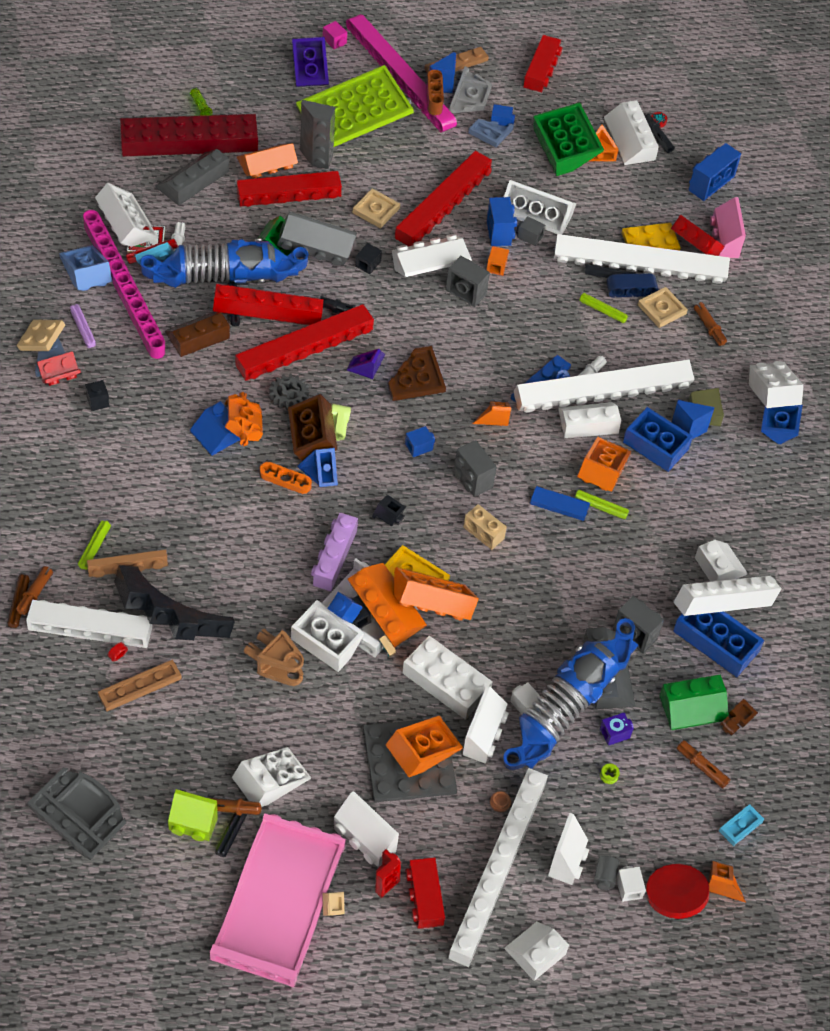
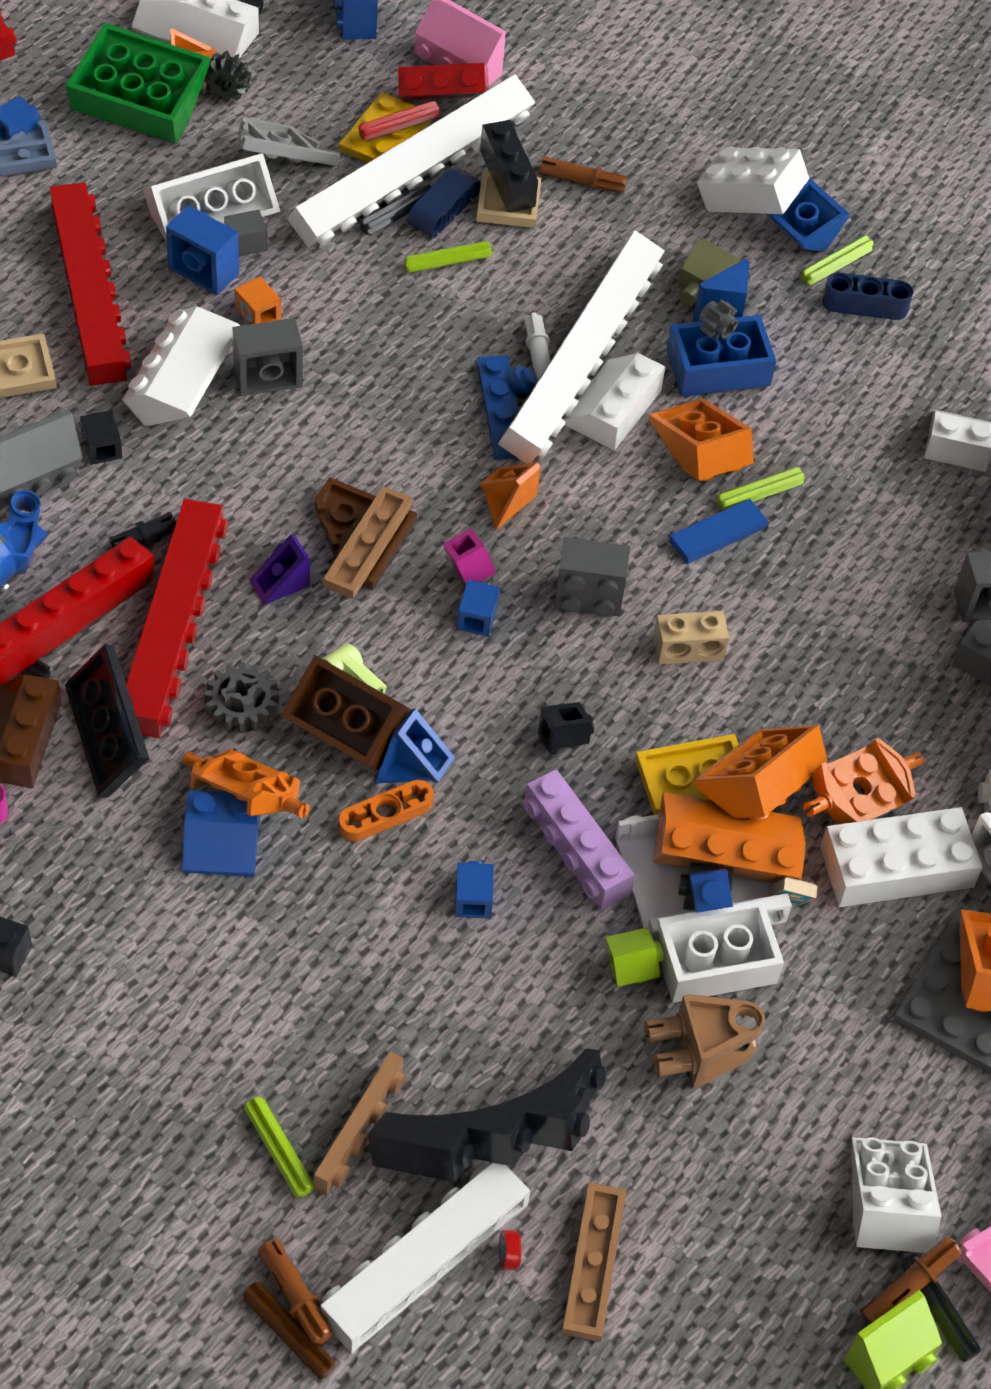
camera: 50 degrees left, 0 degrees up
none -> black tile [65,644,149,798]
none -> pearl dark grey gear [203,50,252,102]
none -> light grey wing [239,117,341,166]
none -> medium nougat plate [323,486,412,599]
none -> axle [358,101,440,141]
none -> dark pink brick [443,528,496,586]
none -> blue brick [455,861,494,919]
none -> black brick [480,120,538,212]
none -> lime brick [605,927,664,987]
none -> dark grey gear [699,300,738,340]
none -> lime axle [800,235,874,286]
none -> orange plate [803,738,925,825]
none -> dark blue beam [822,273,914,320]

